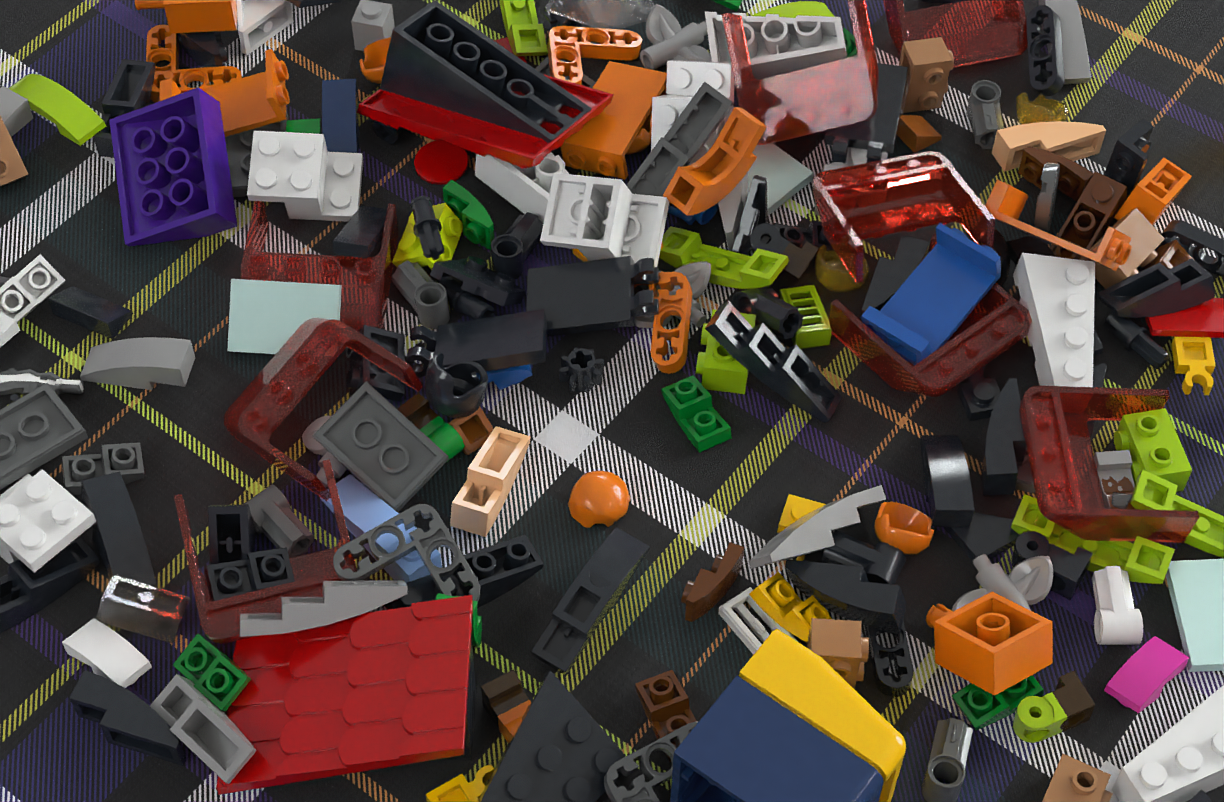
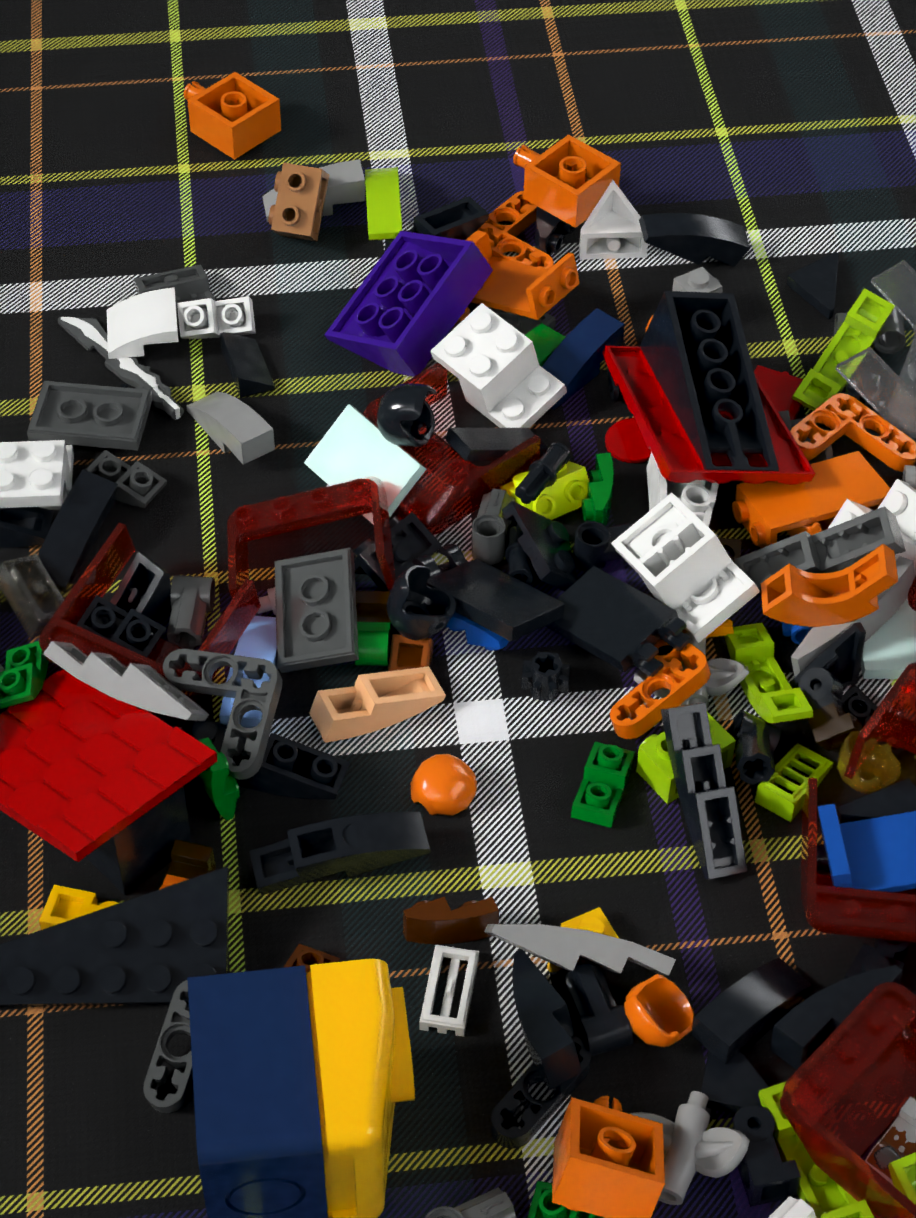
camera: 45 degrees right, 5 degrees down
yellow slope [749,572,832,642] -> none
medium nougat brick [806,618,869,689] -> none
none -> black helmet [377,383,436,447]

